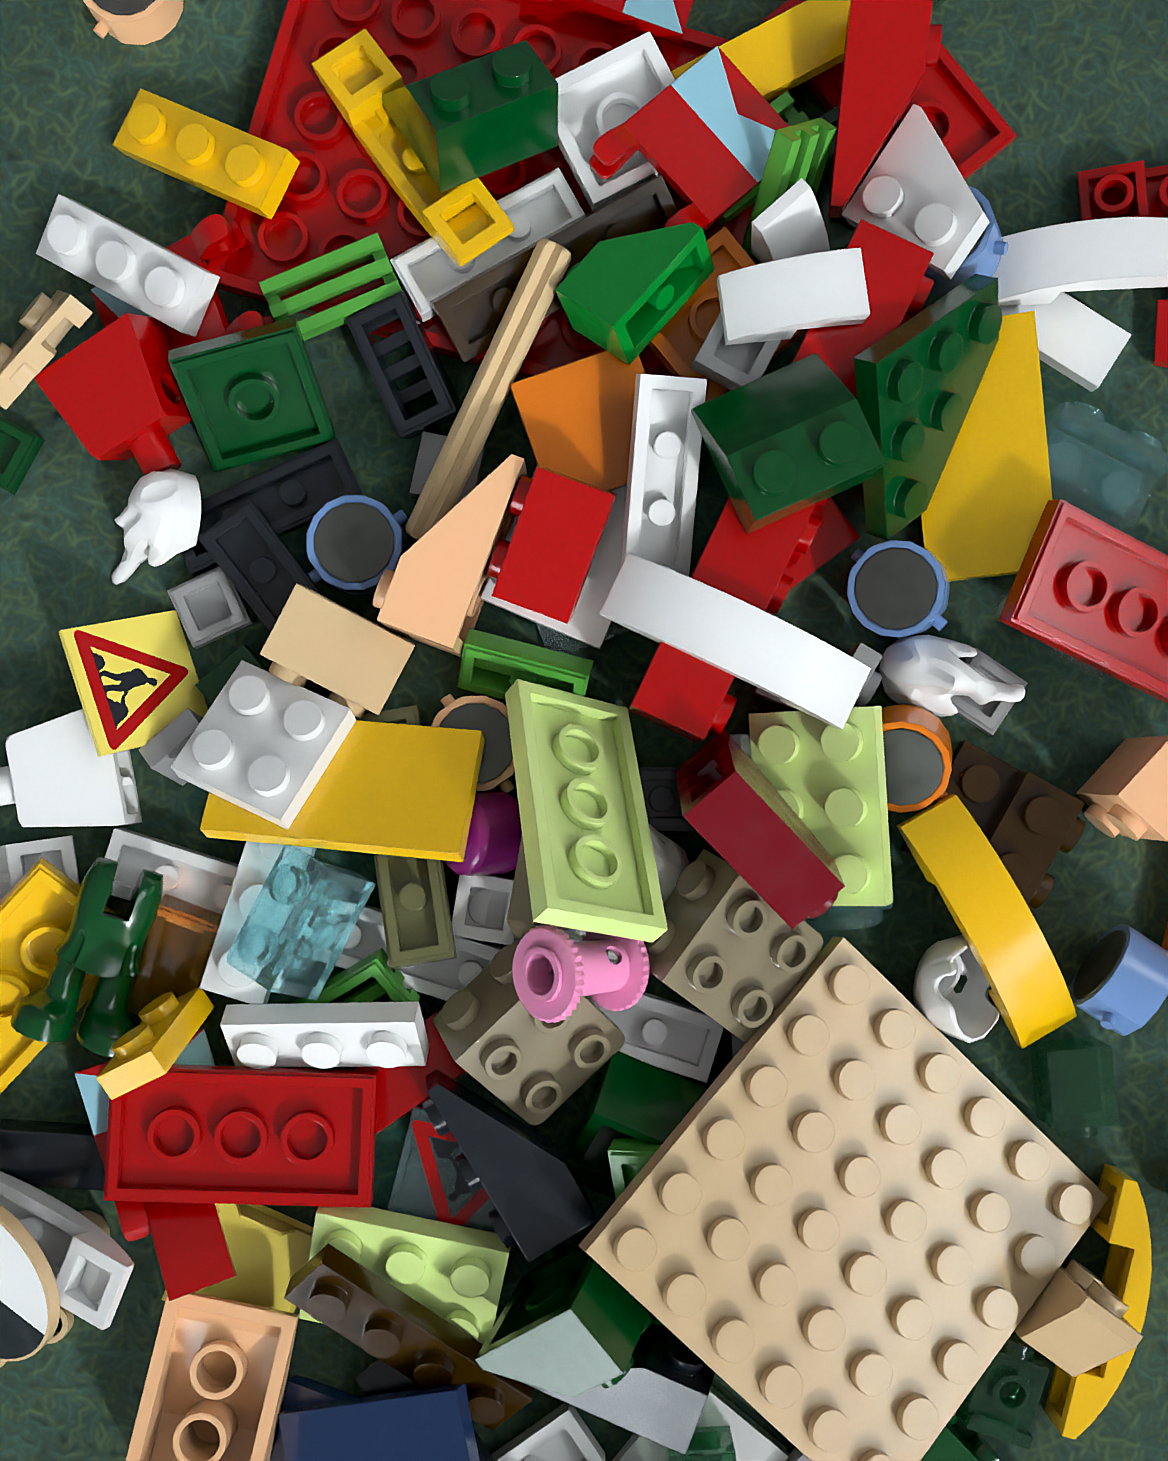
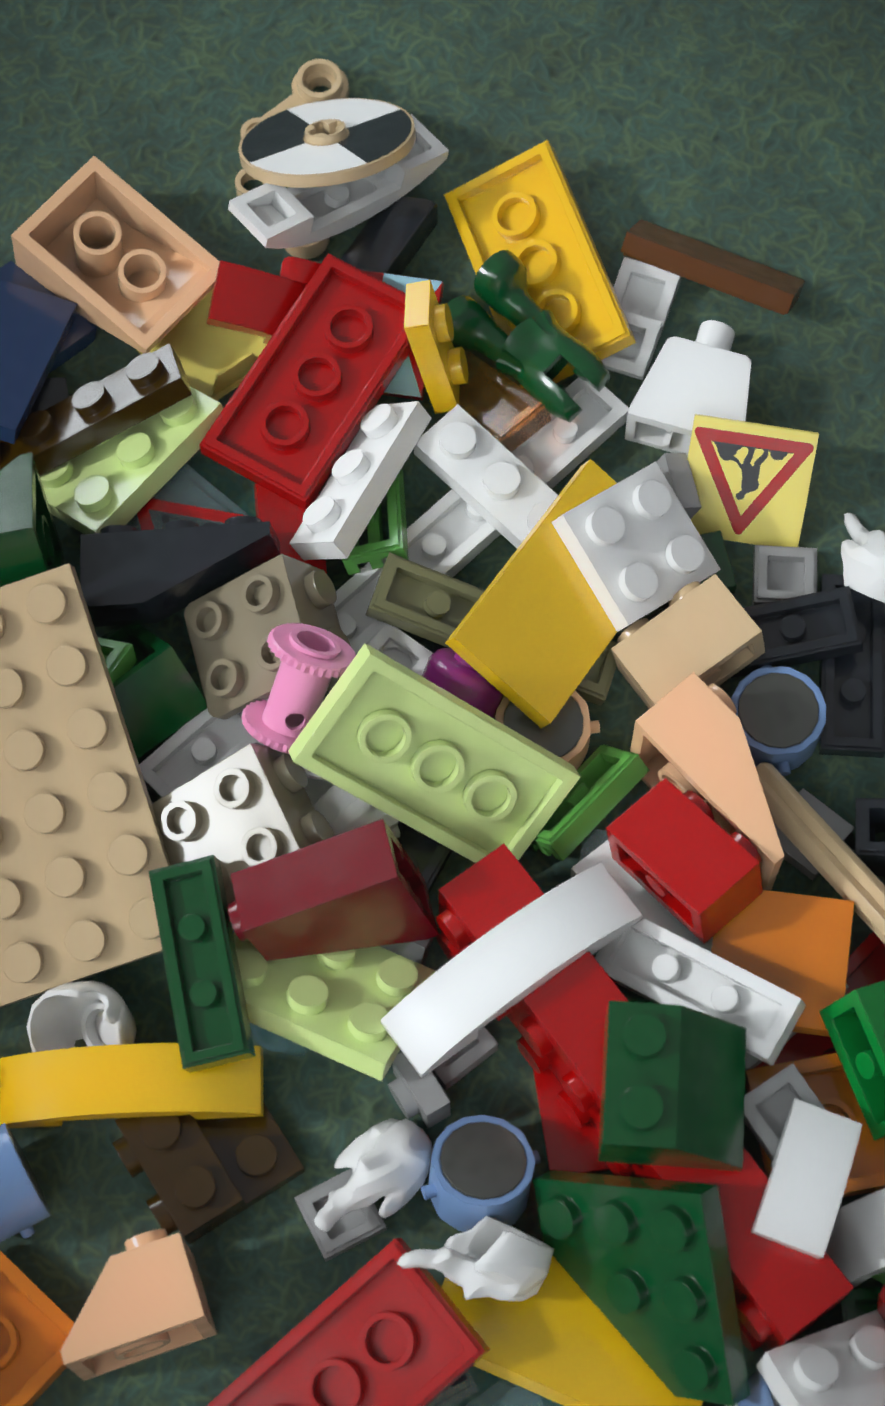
camera: 120 degrees right, 20 degrees down
clear light blue bracket [227,845,376,1000] -> none
piece [882,704,952,813] -> none
none -> dark green tile [149,855,256,1073]
none -> white piece [397,1216,554,1301]

